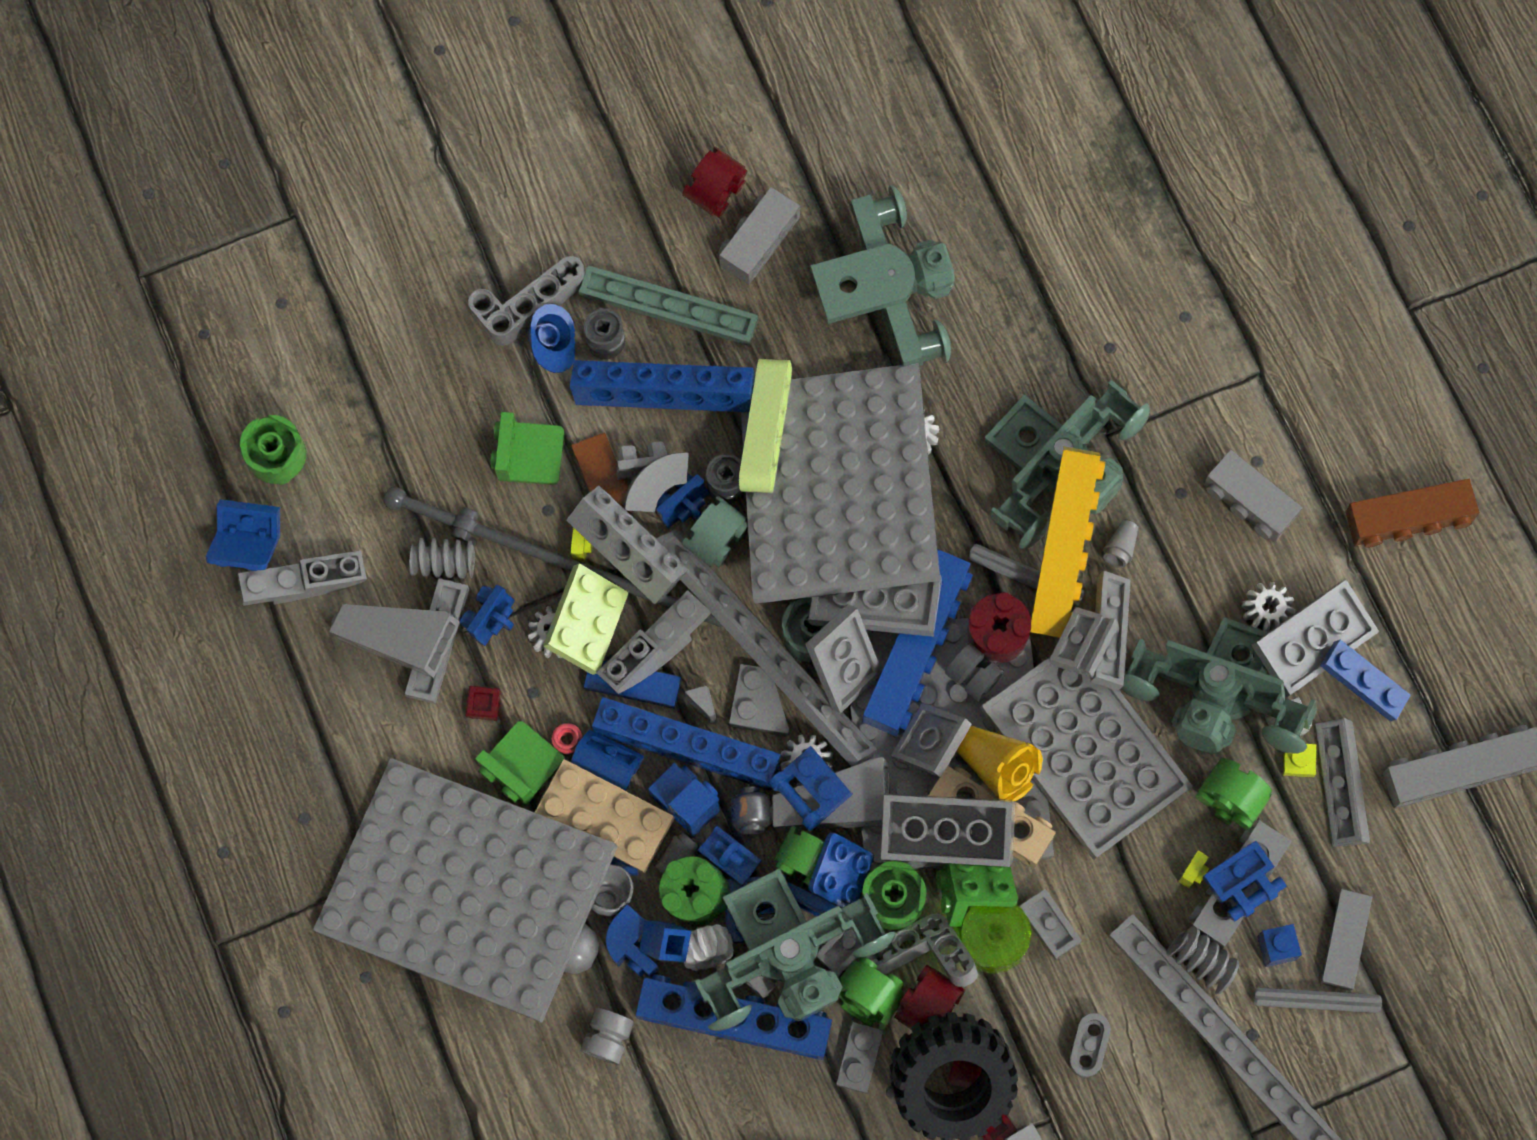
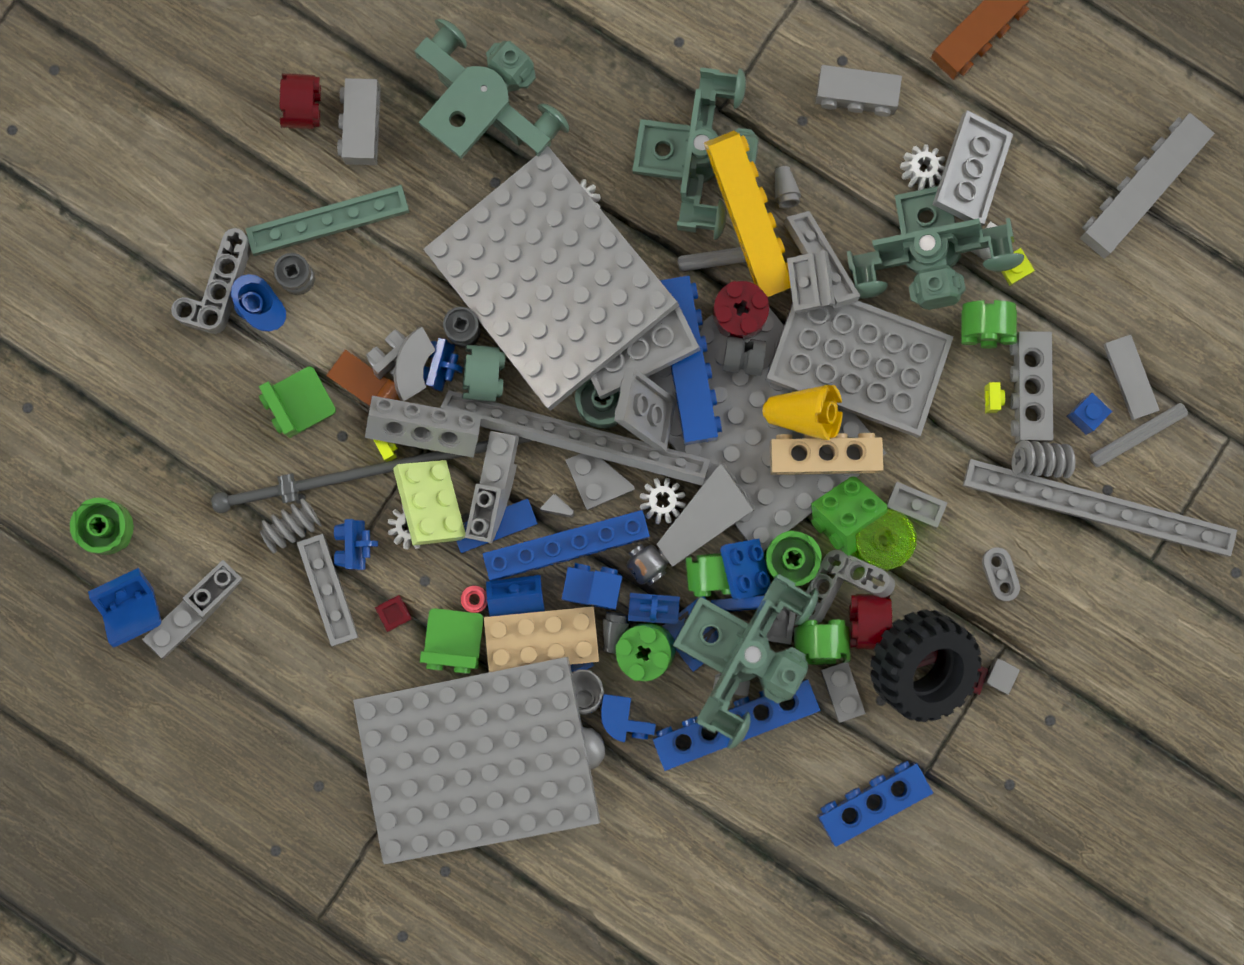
camera: 35 degrees left, 10 degrees up
light grey slope [329,604,460,678] -> none
blue brick [570,360,755,412] -> none
light grey wheel [580,1008,634,1065] -> none
blue brick [639,920,692,962] -> none
white gear [684,924,734,971] -> none
yellowish green beam [739,359,792,493] -> none
blue plate [769,746,853,831] -> none
light grey brick [881,794,1015,867] -> none
light grey plate [891,703,972,778] -> none
blue plate [1202,841,1287,922] -> none
light grey slope [1315,718,1370,847] -> none
plate [1320,639,1411,721] -> none

